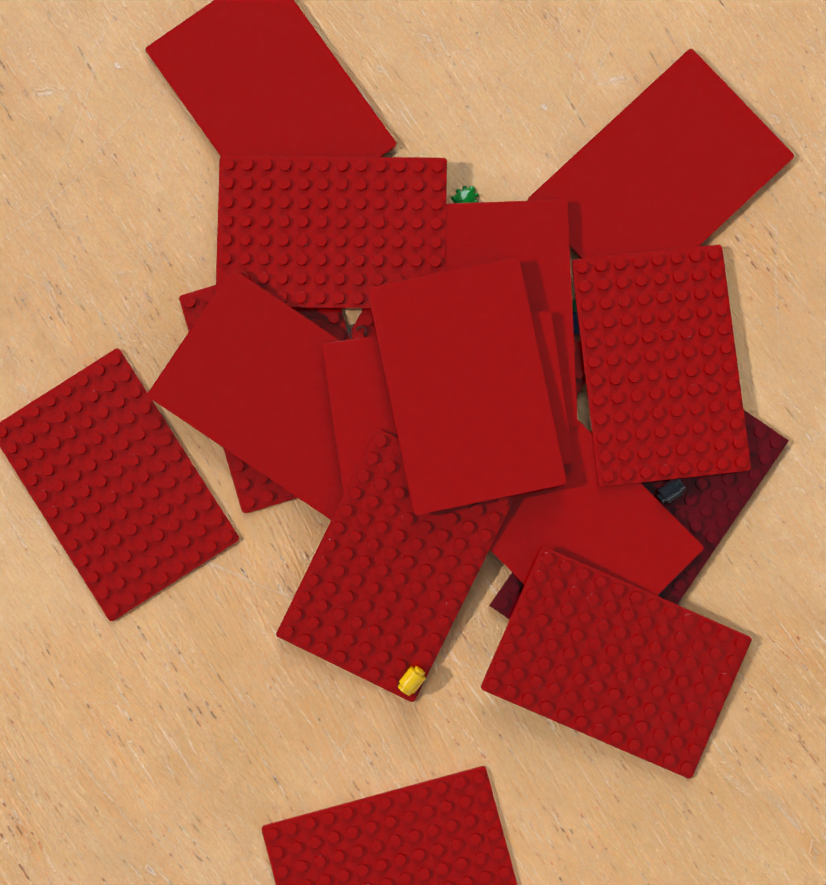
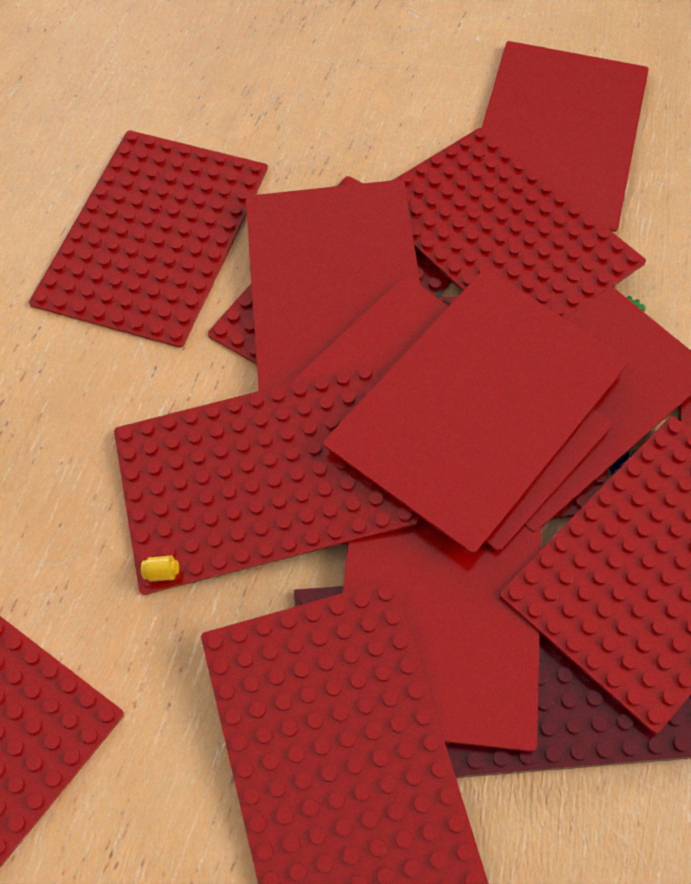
camera: 50 degrees right, 25 degrees down
black brick [656,478,686,505] -> none

